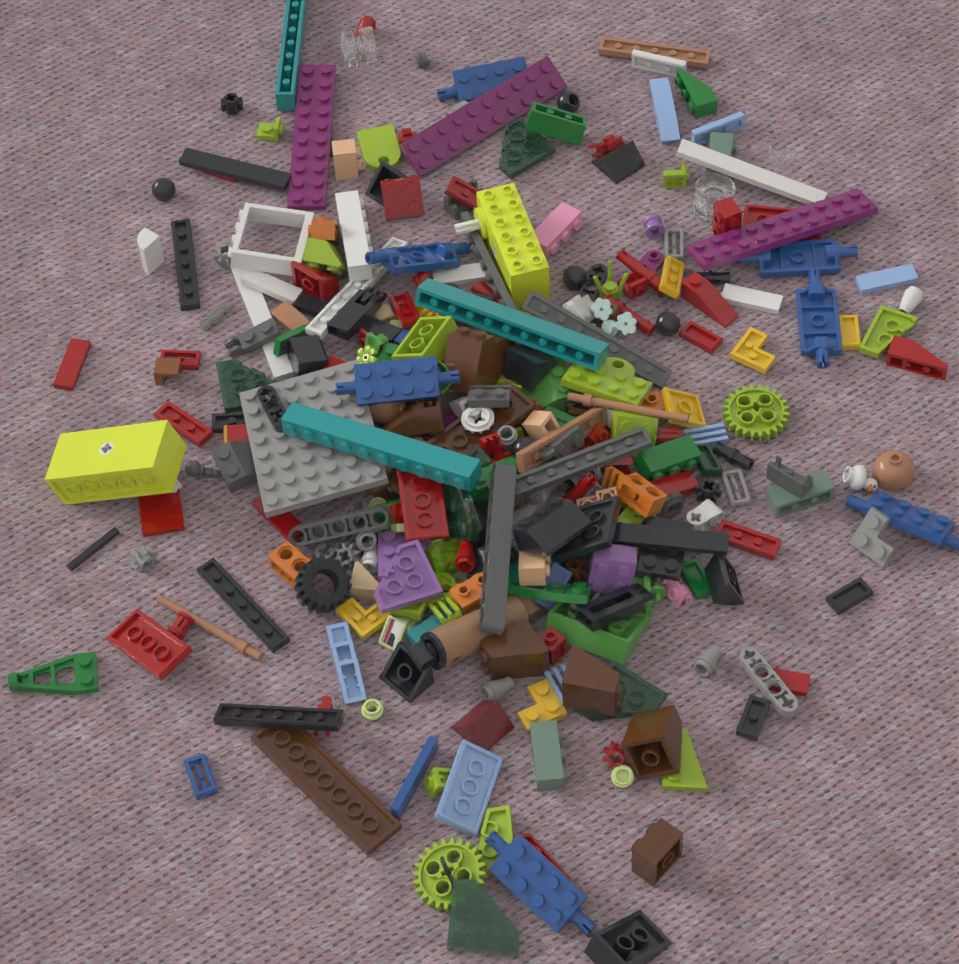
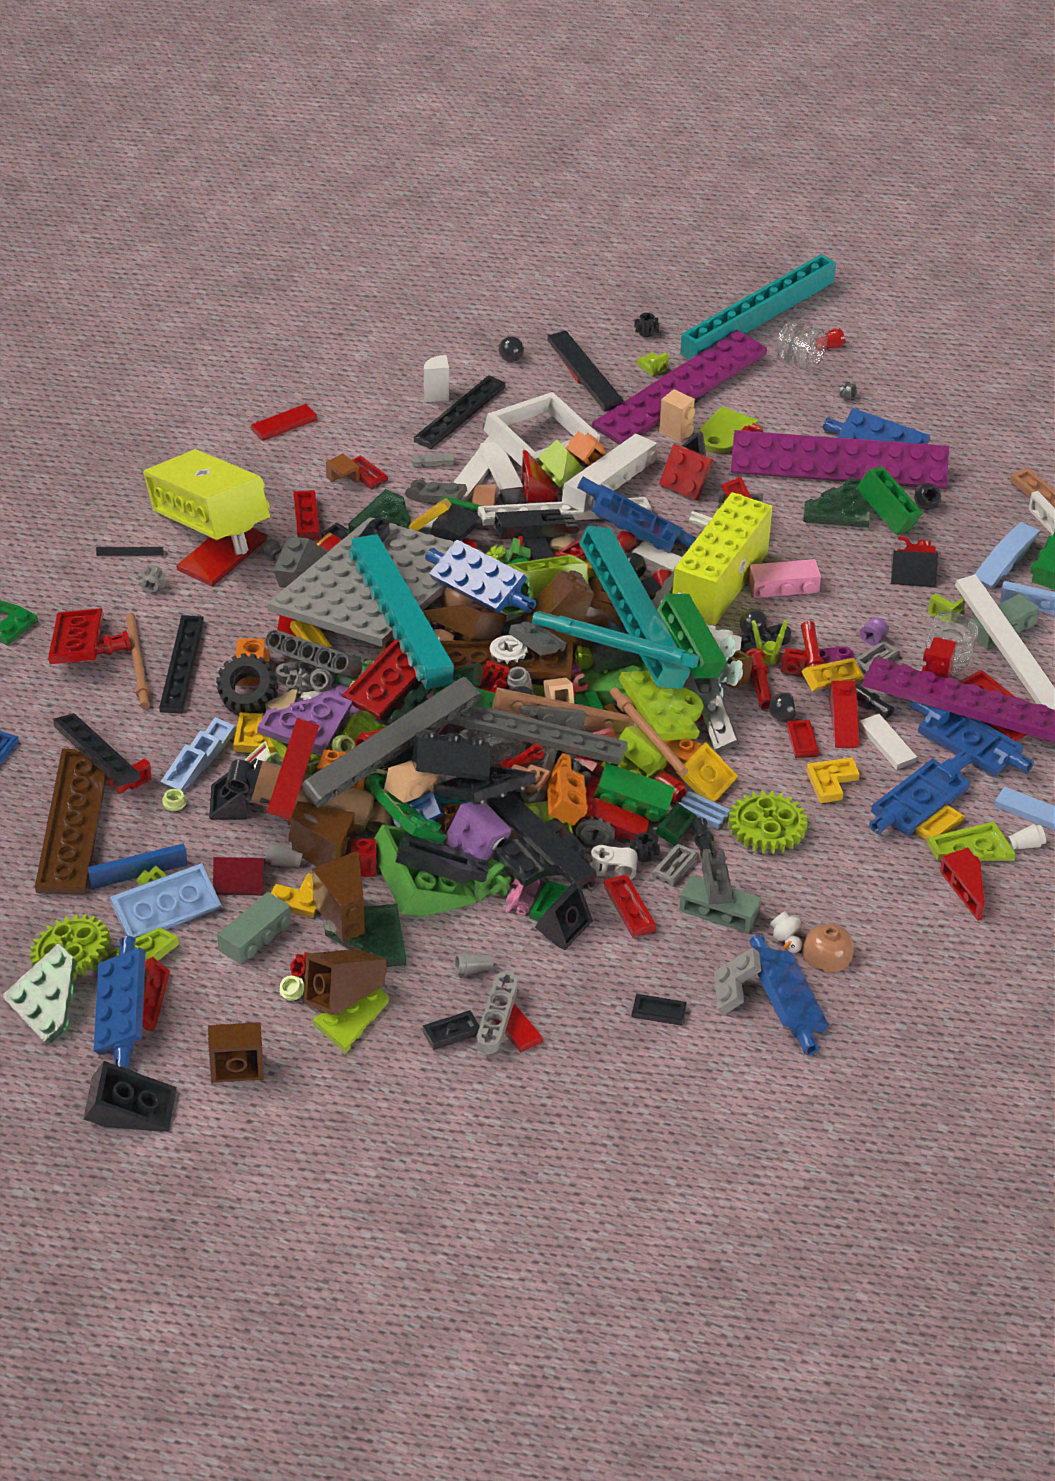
camera: 40 degrees right, 10 degrees down
none -> red tile [266,718,320,820]
none -> yellow tile [290,620,333,649]
none -> yellowish green plate [332,735,355,753]
none -> yellow tile [409,498,452,531]
none -> teal piece [532,611,700,668]
none -> green brick [657,594,727,678]

